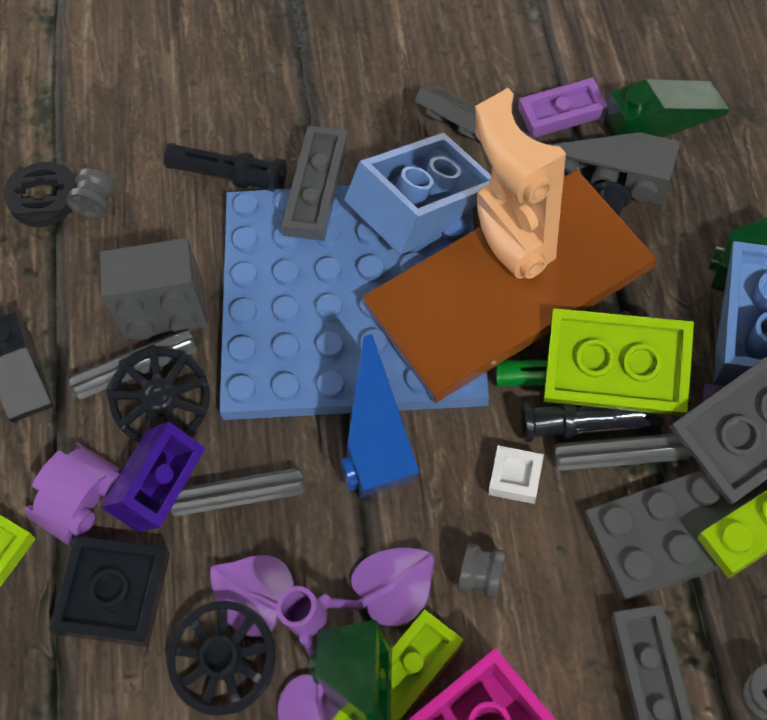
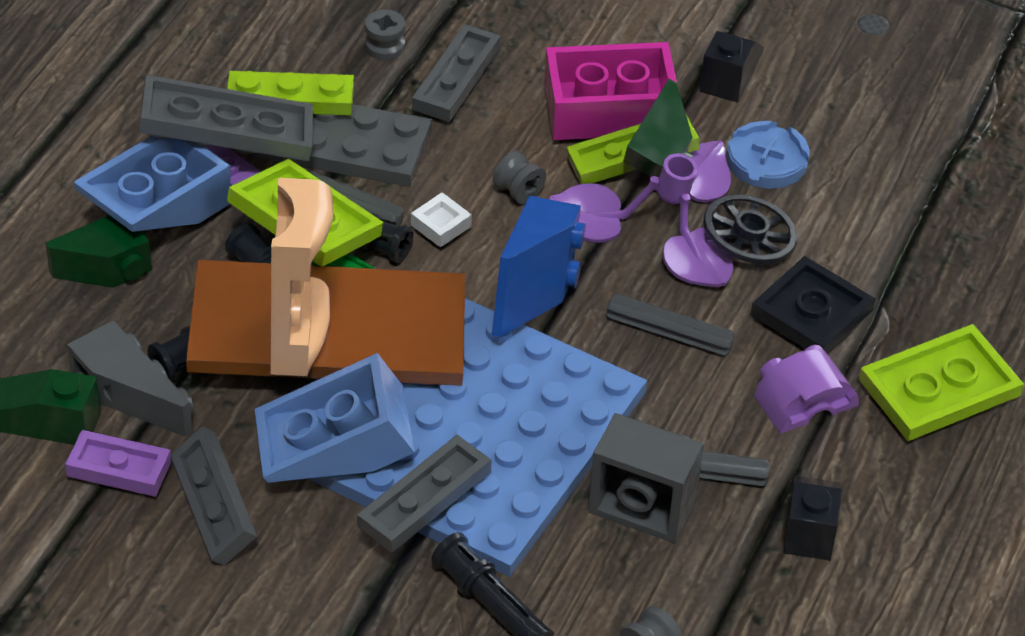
camera: 155 degrees left, 15 degrees down
dark purple brick [100,422,206,532] -> none
black wheel [108,347,210,442] -> none

